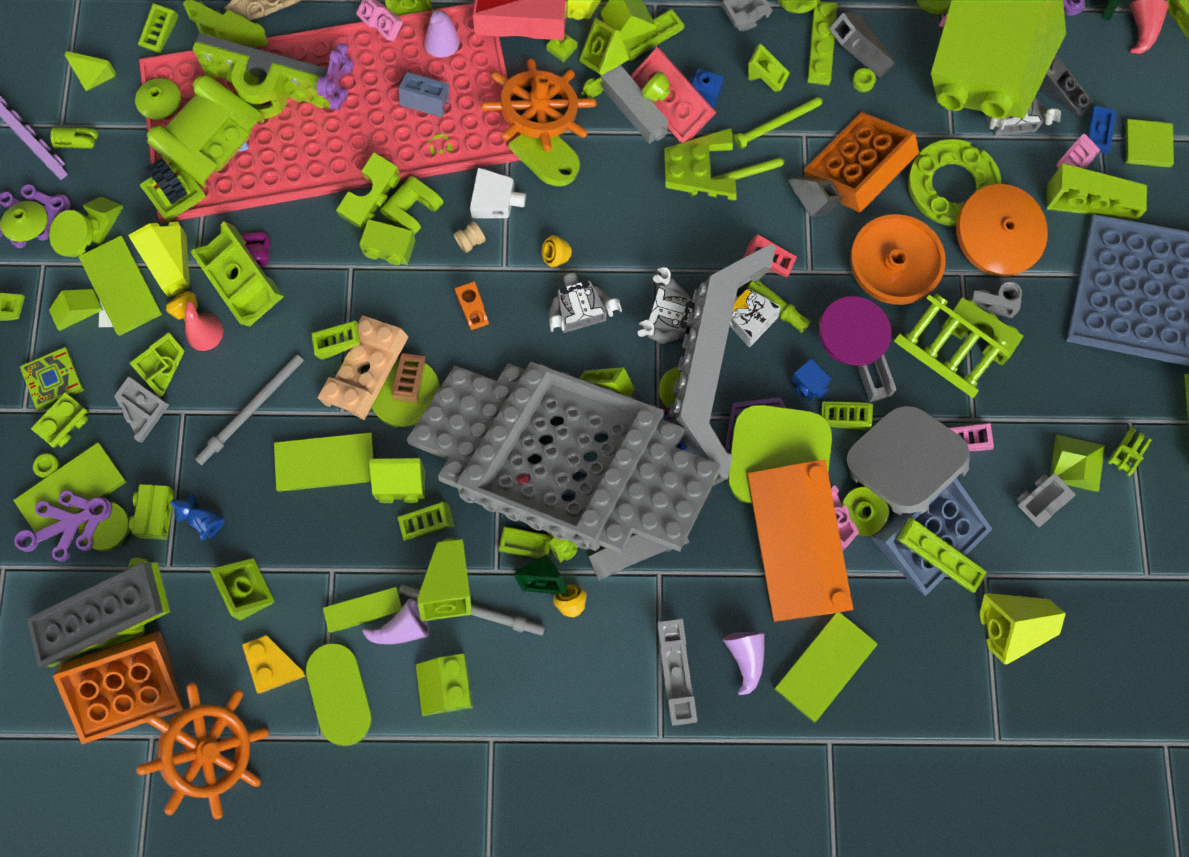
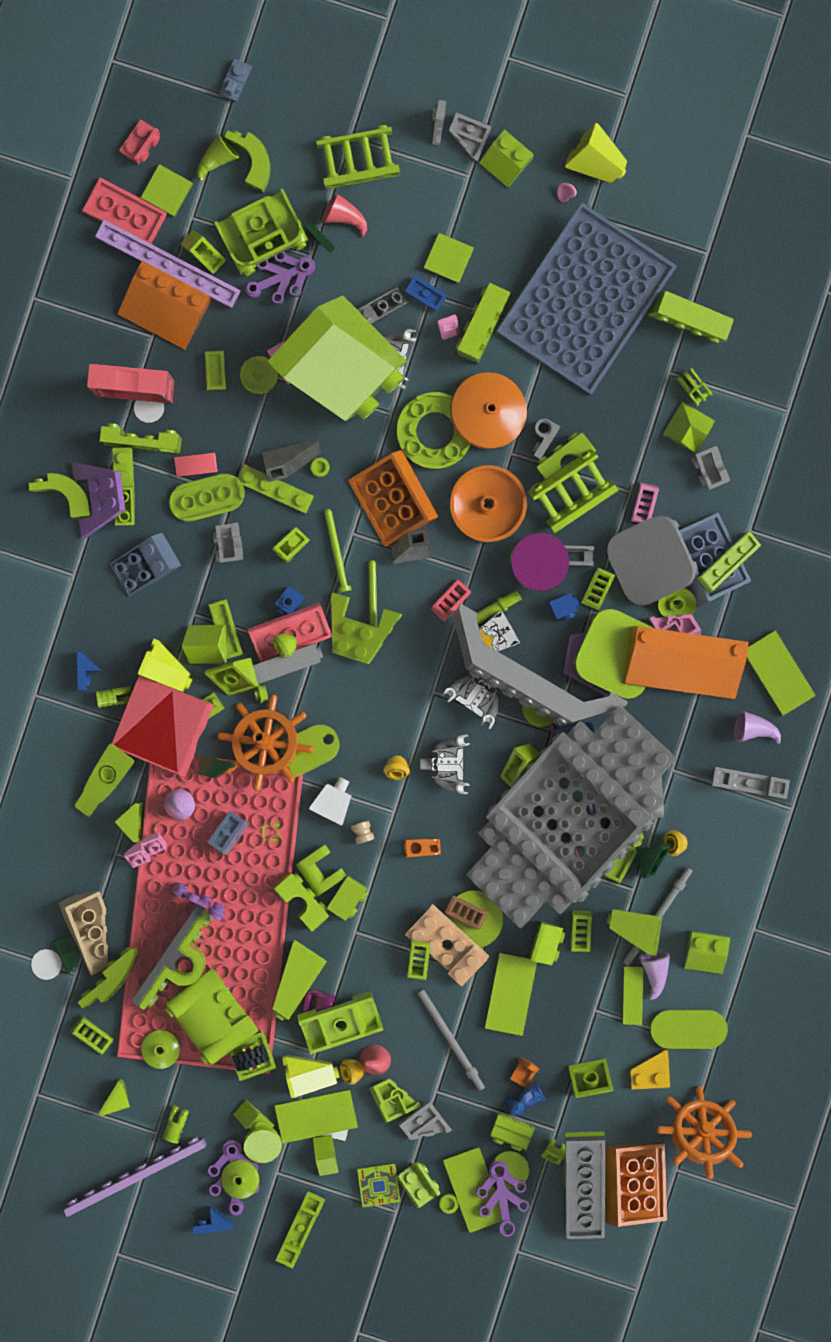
camera: 70 degrees left, 15 degrees up
neon yellow slope [979,593,1066,664] -> none
none -> dark green tile [197,755,235,779]
none -> lime slope [272,940,327,1021]
none -> orange tile [510,1057,539,1088]

